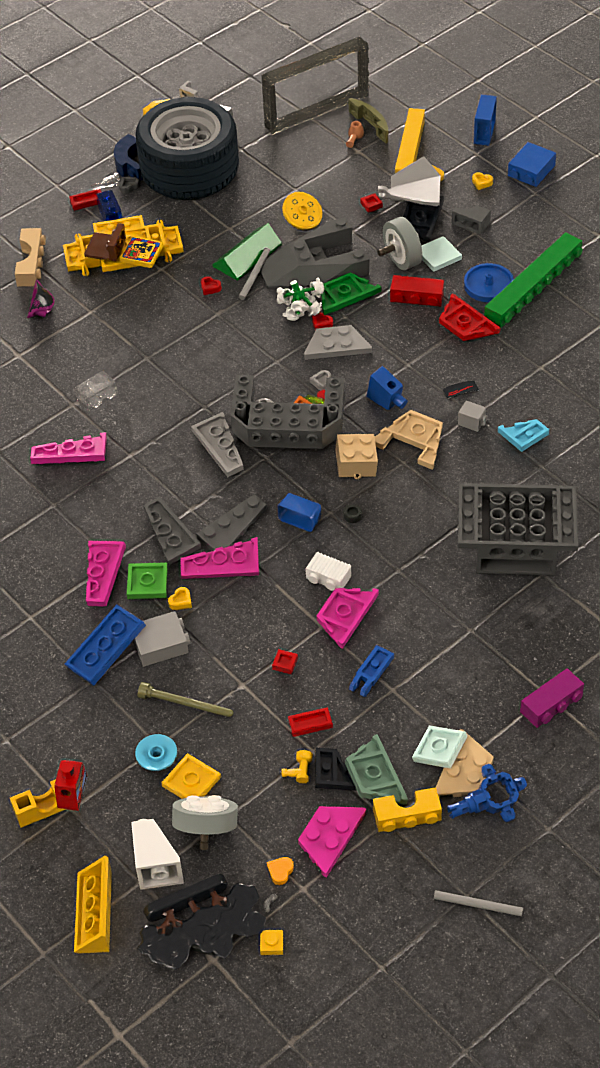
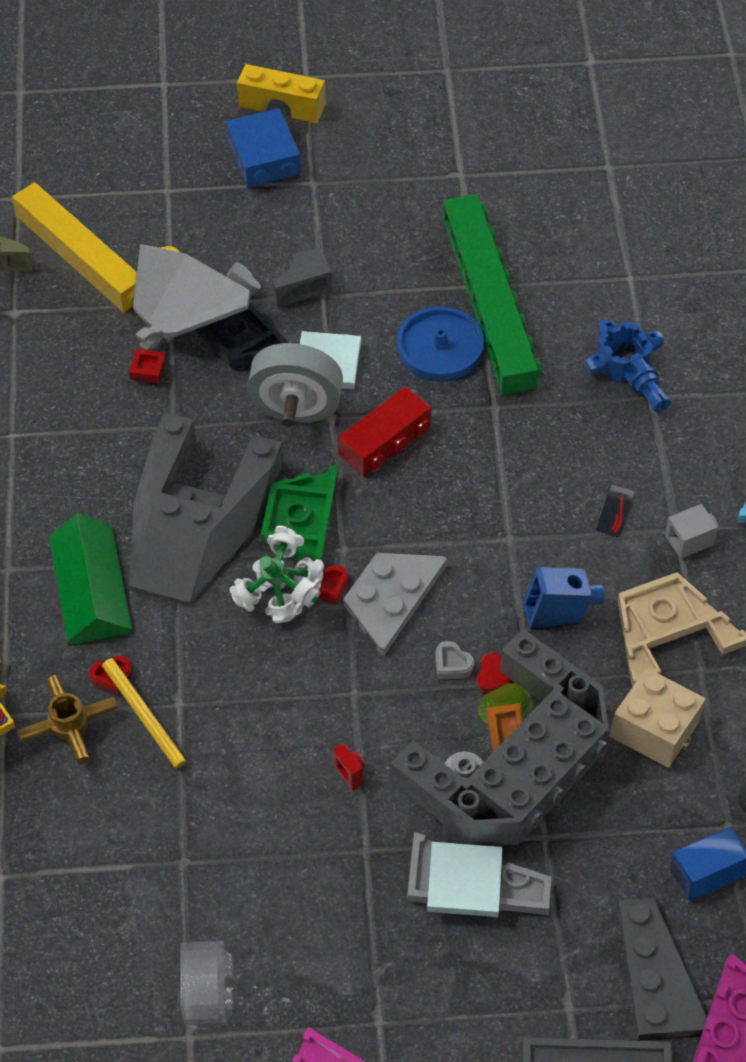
camera: 55 degrees left, 5 degrees up
light grey bar [238,248,270,300] -> none
yellow shield [282,192,322,230] -> none
red wing [439,294,500,341] -> none
yellow tile [472,172,493,190] -> none
blue window [474,95,497,146] -> none
none -> pearl gold bar [17,675,118,764]
none -> yellow bar [102,658,187,769]
none -> light grey tile [227,262,261,296]
none -> yellow arch [237,64,326,123]
none -> red plate [333,743,365,790]
none -> light aqua tile [427,842,502,917]
none -> blue piece [584,318,671,413]

